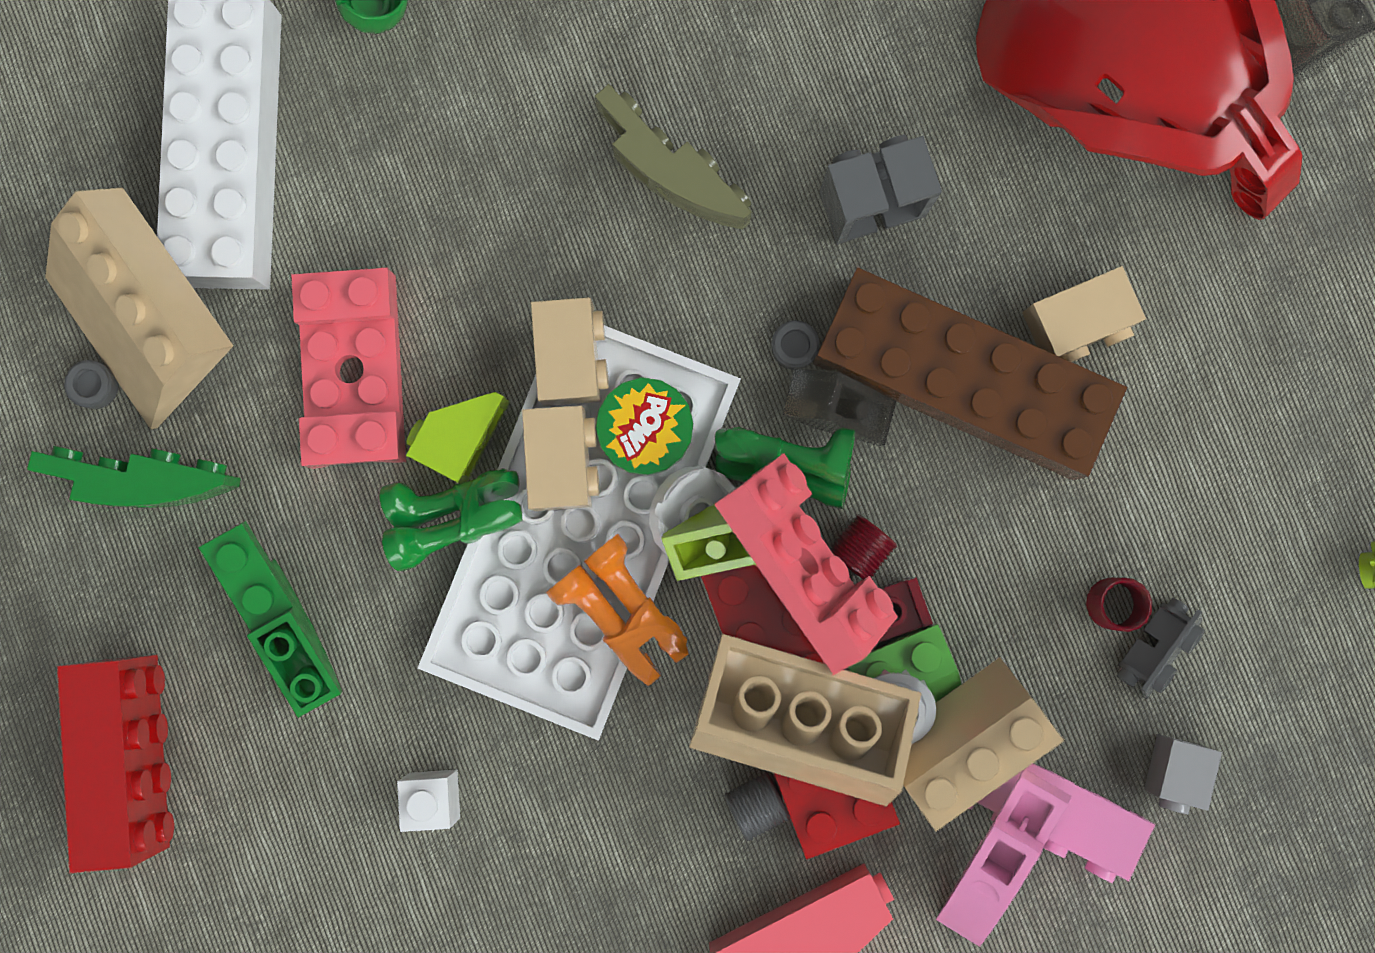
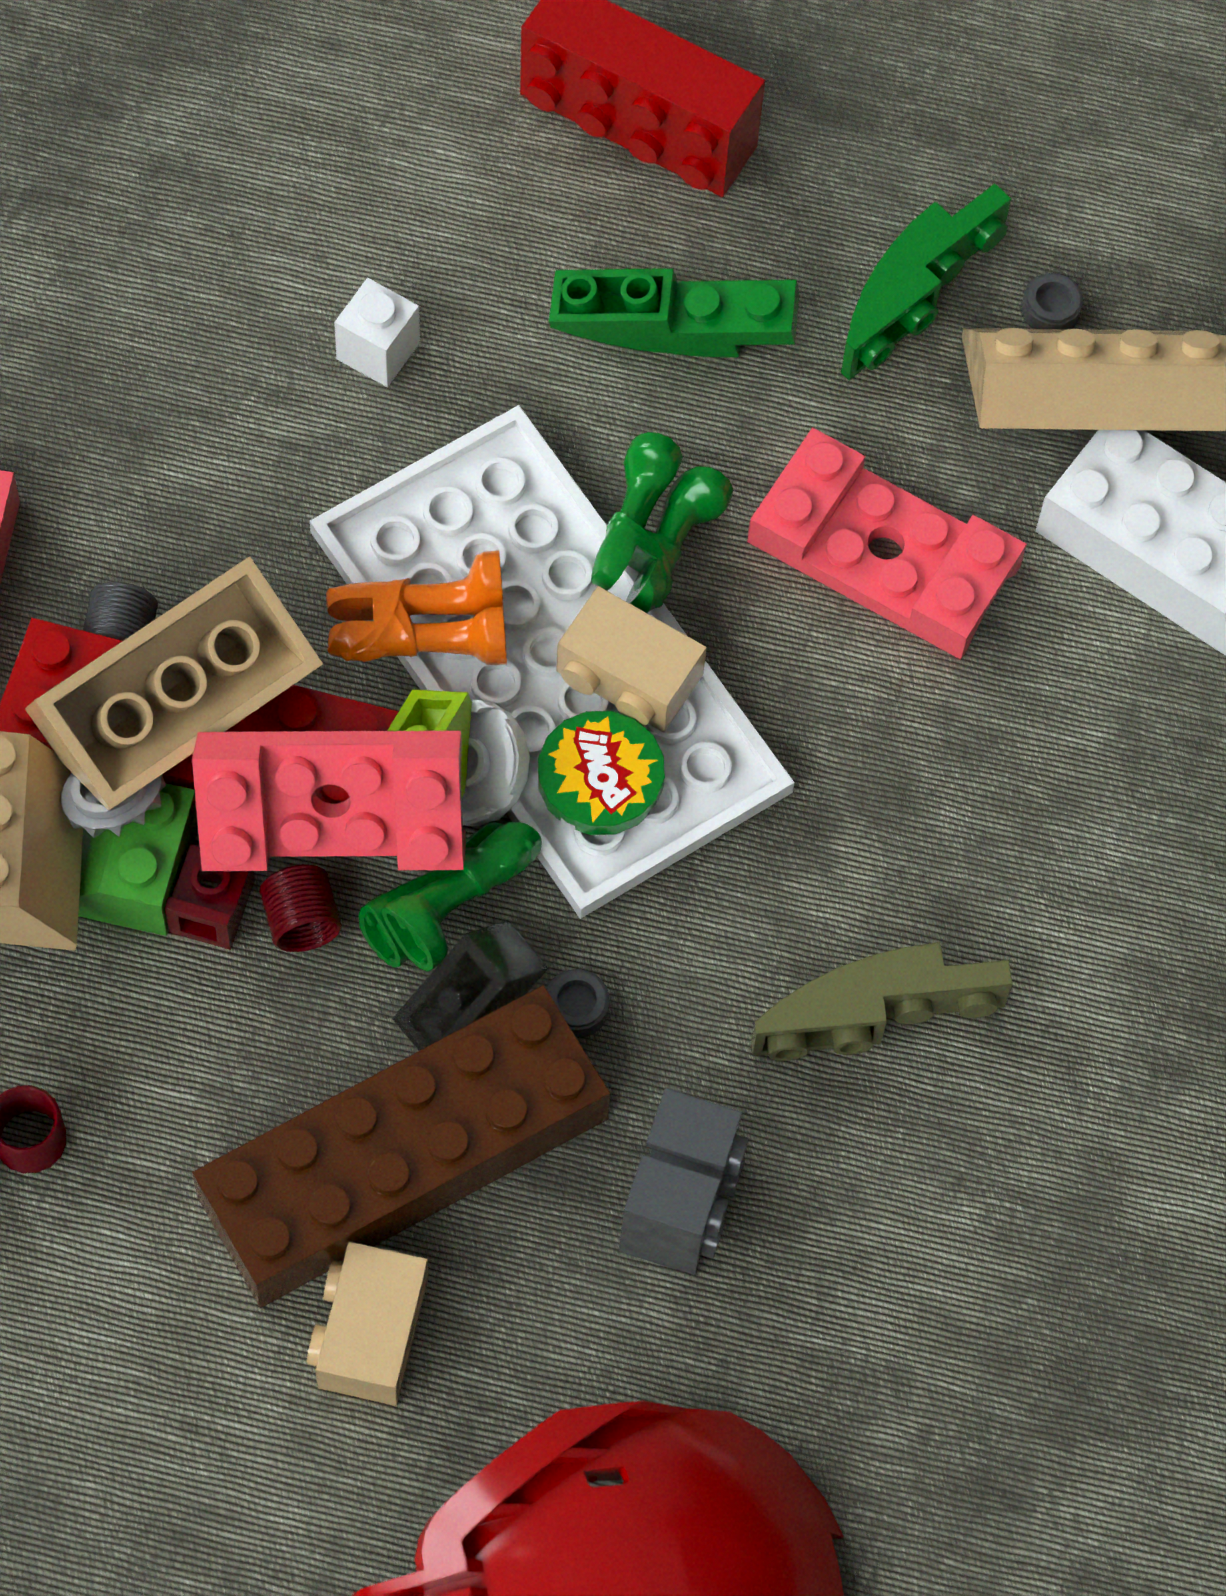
camera: 115 degrees right, 20 degrees down
lime slope [406,392,510,484] -> none
tan brick [531,298,609,406] -> none

